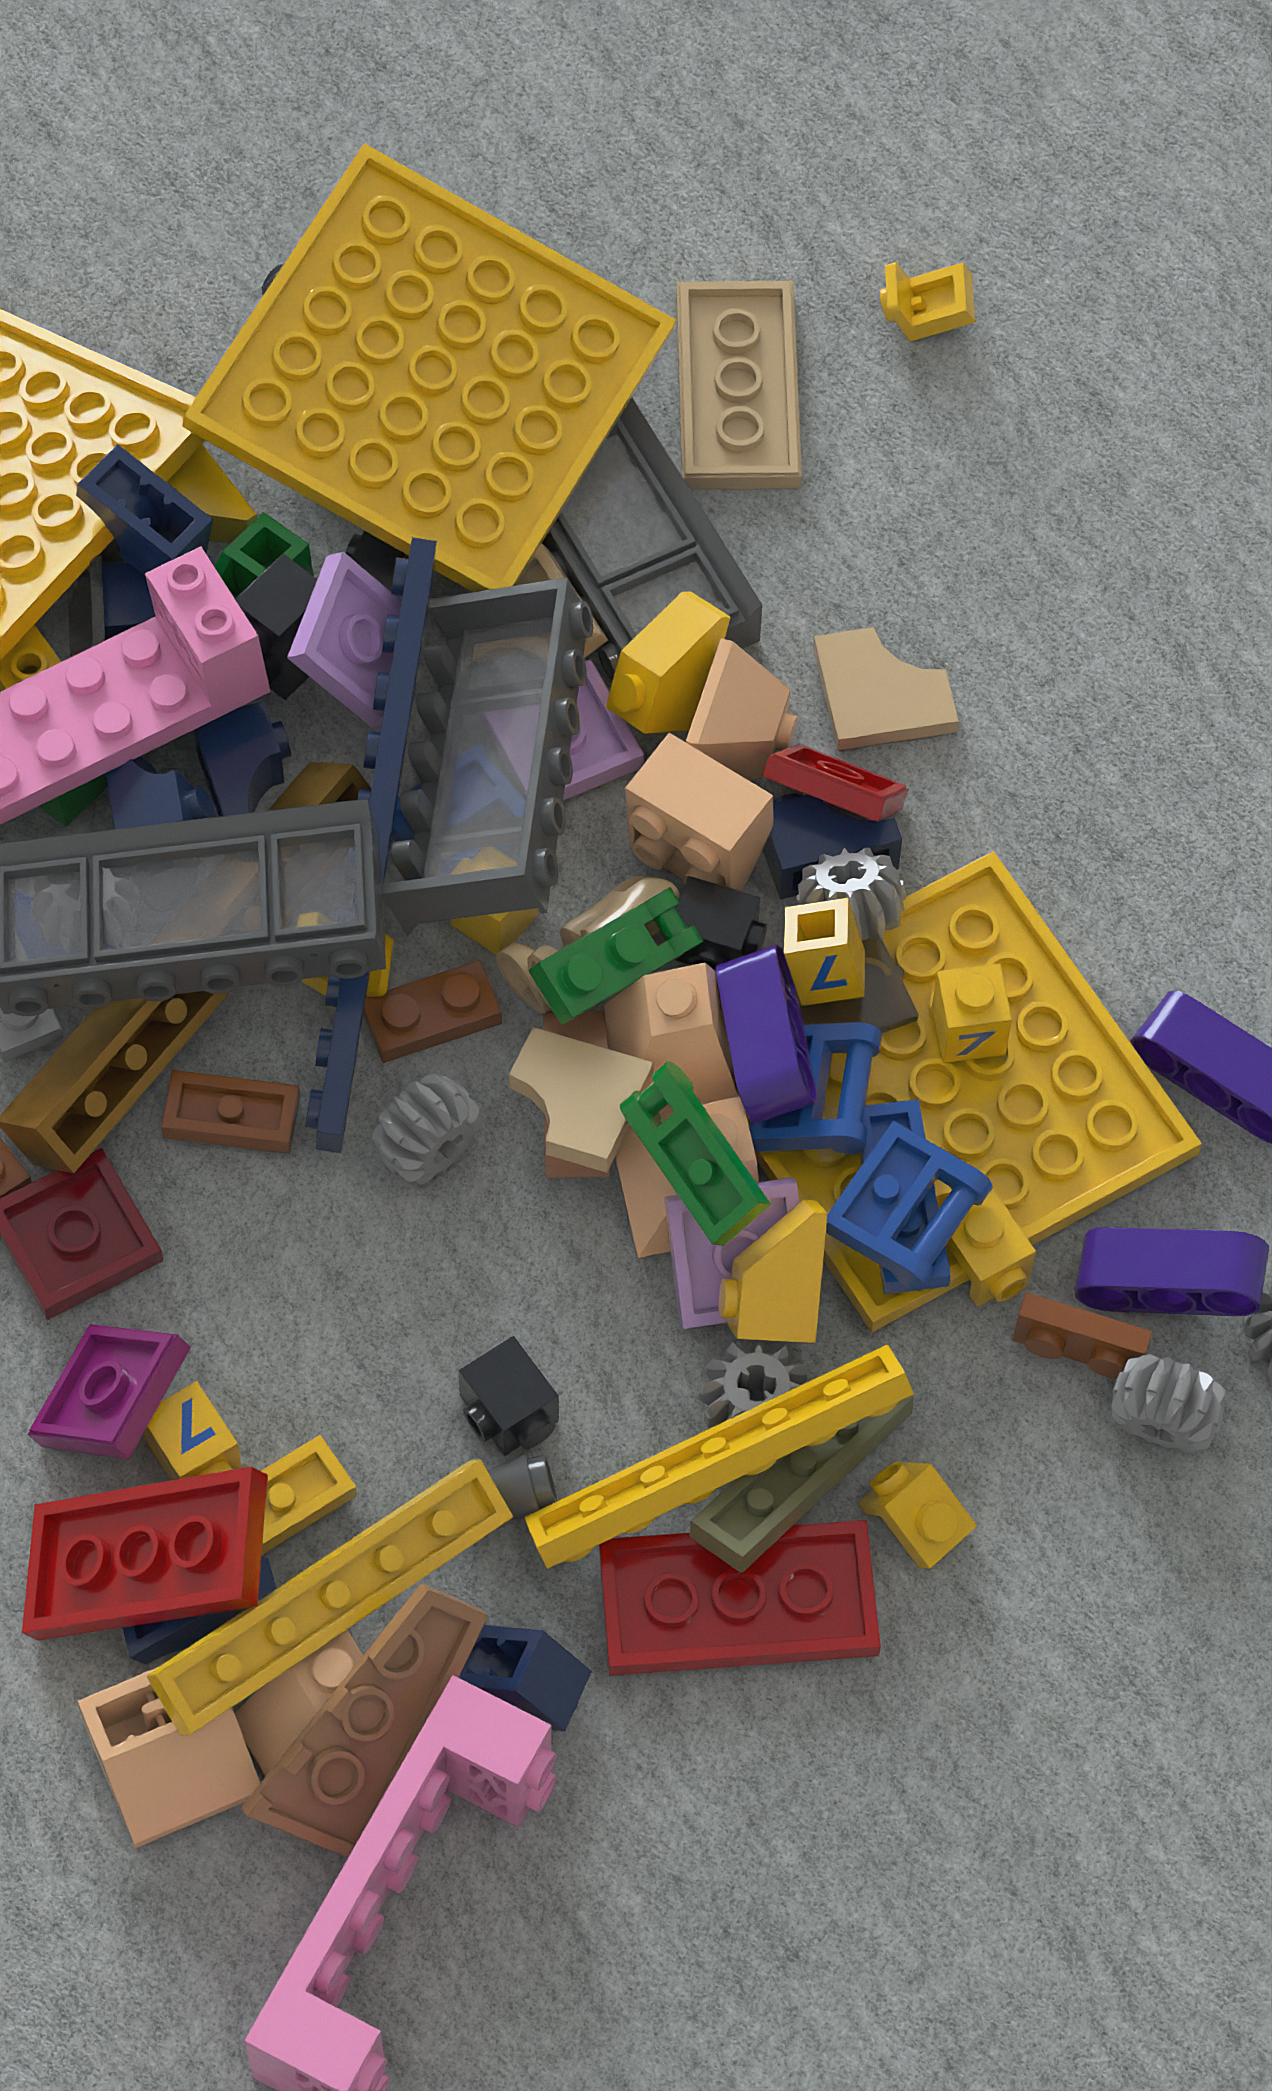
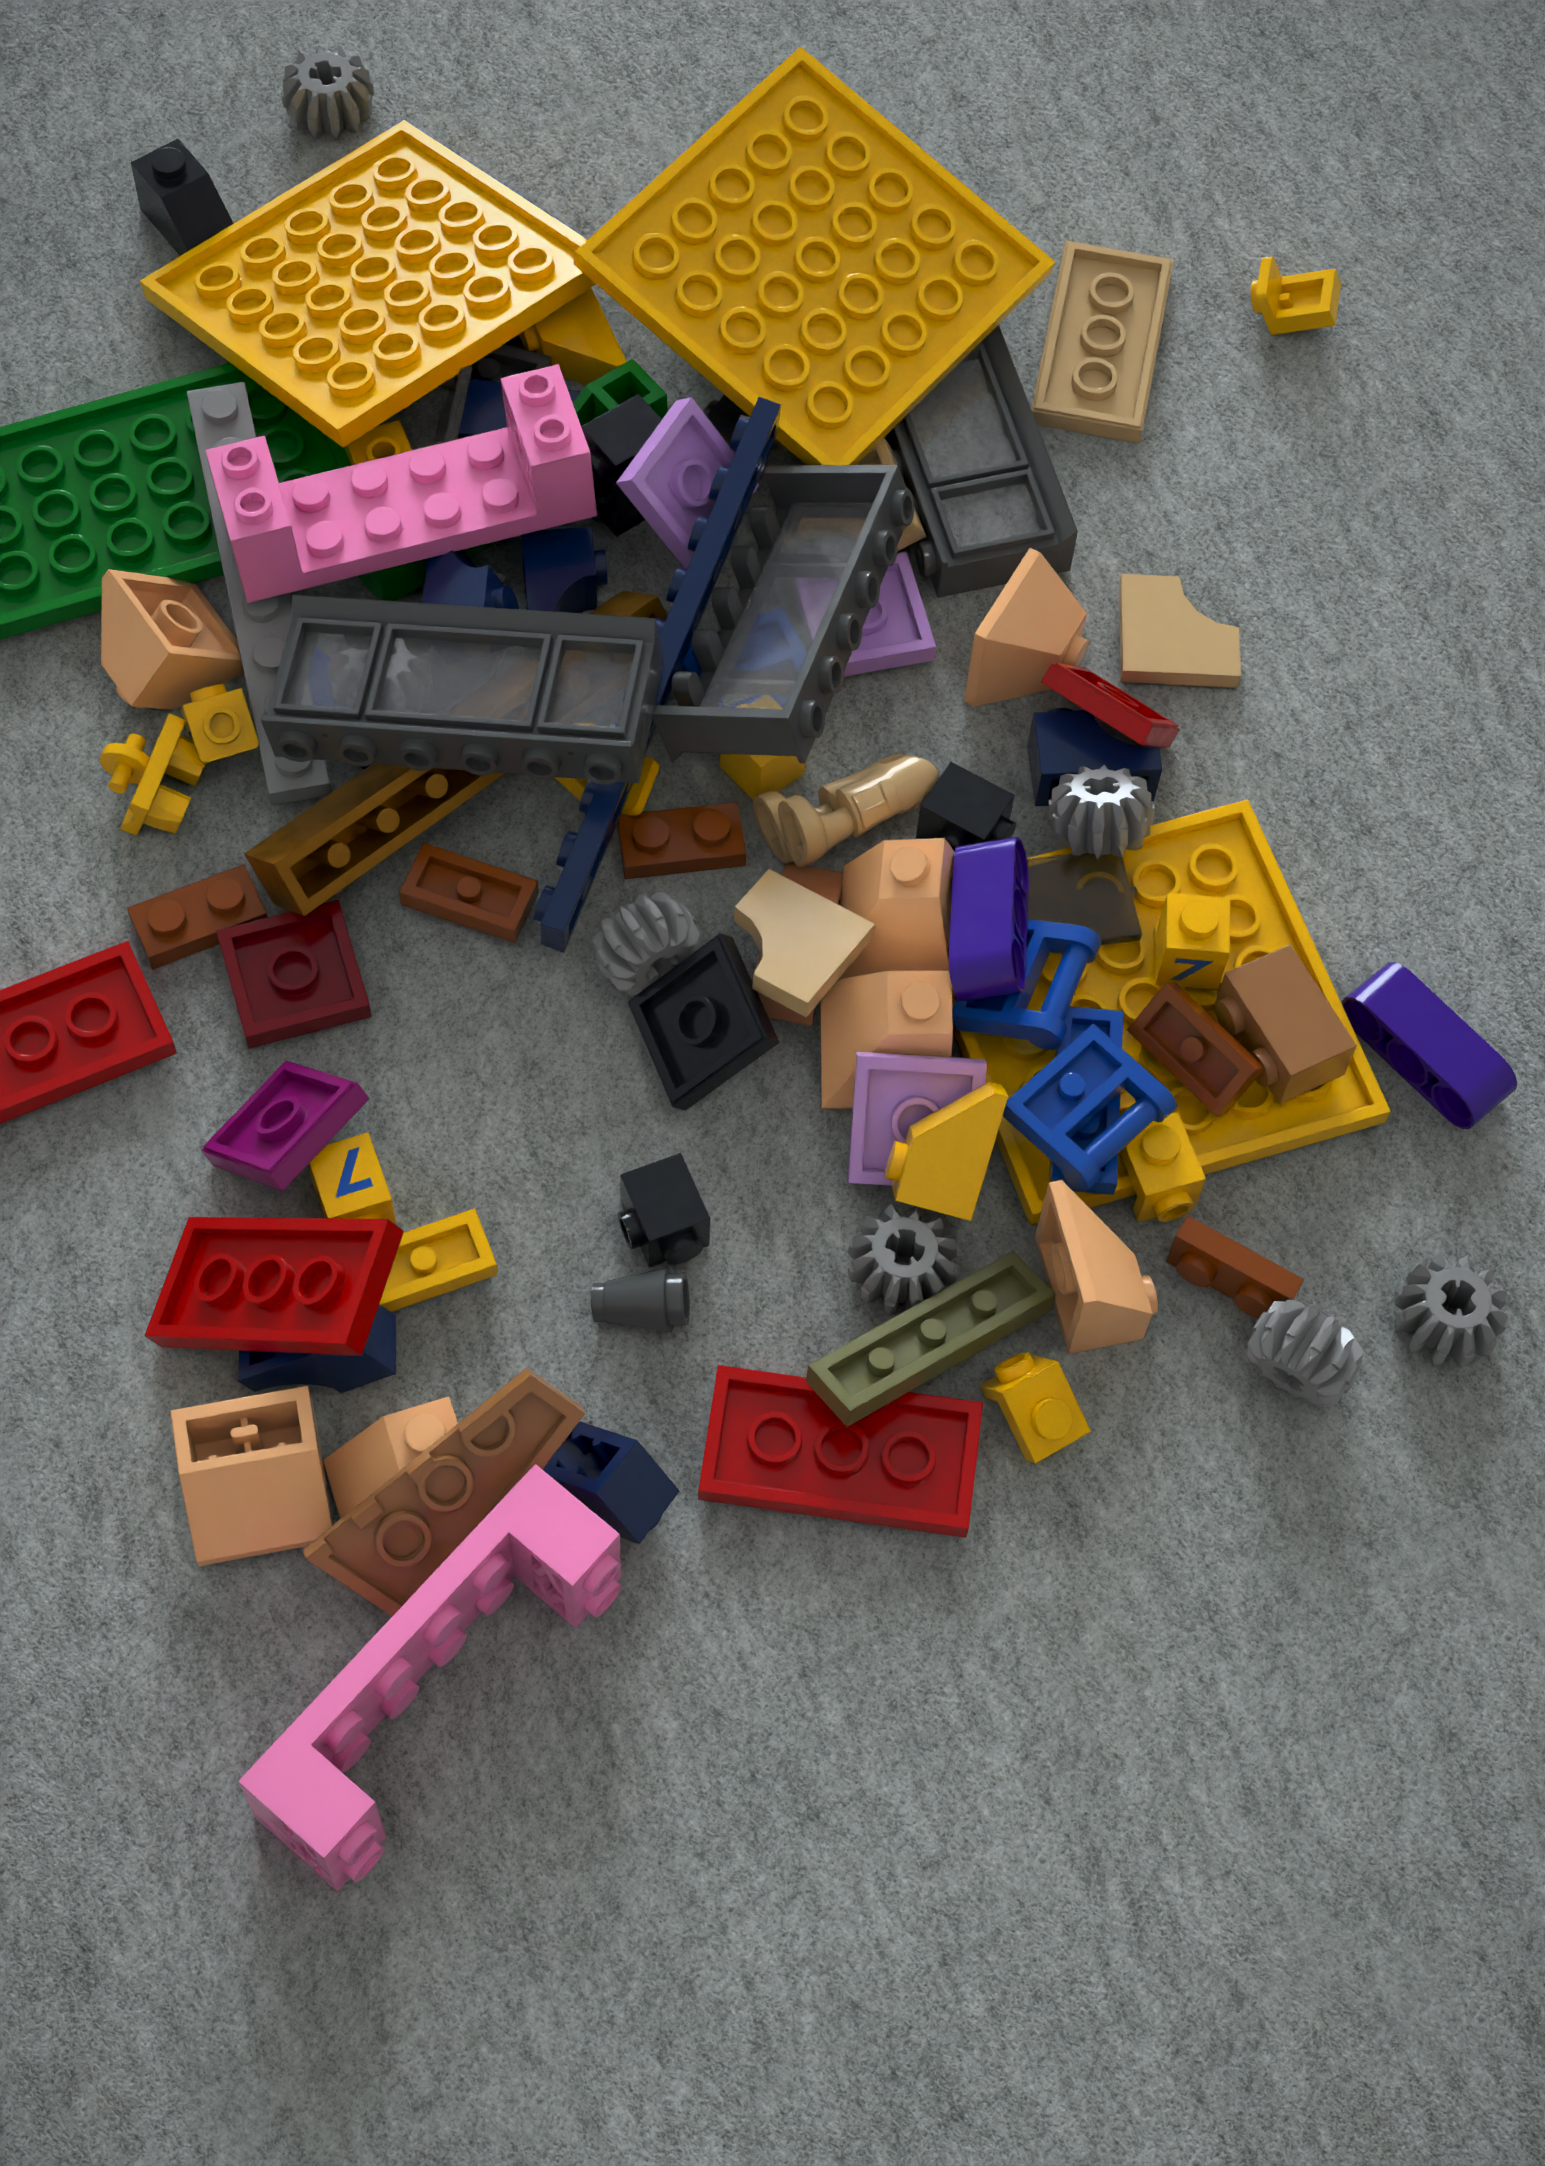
camera: 10 degrees right, 0 degrees up
dark blue arch [76,444,213,576] -> none
yellow plate [146,1459,513,1736] -> none
yellow plate [524,1344,914,1569] -> none
green plate [528,887,704,1025] -> none
yellow slope [605,591,731,734] -> none
green plate [619,1061,772,1246] -> none
light nougat slope [625,733,774,892] -> none
yellow brick [784,898,865,1006] -> none
dark purple beam [1075,1227,1269,1316] -> none
none -> black plate [628,933,780,1110]
none -> light nougat slope [1035,1180,1158,1354]
none -> dark orange plate [1127,982,1264,1117]
none -> medium nougat brick [1215,944,1357,1105]

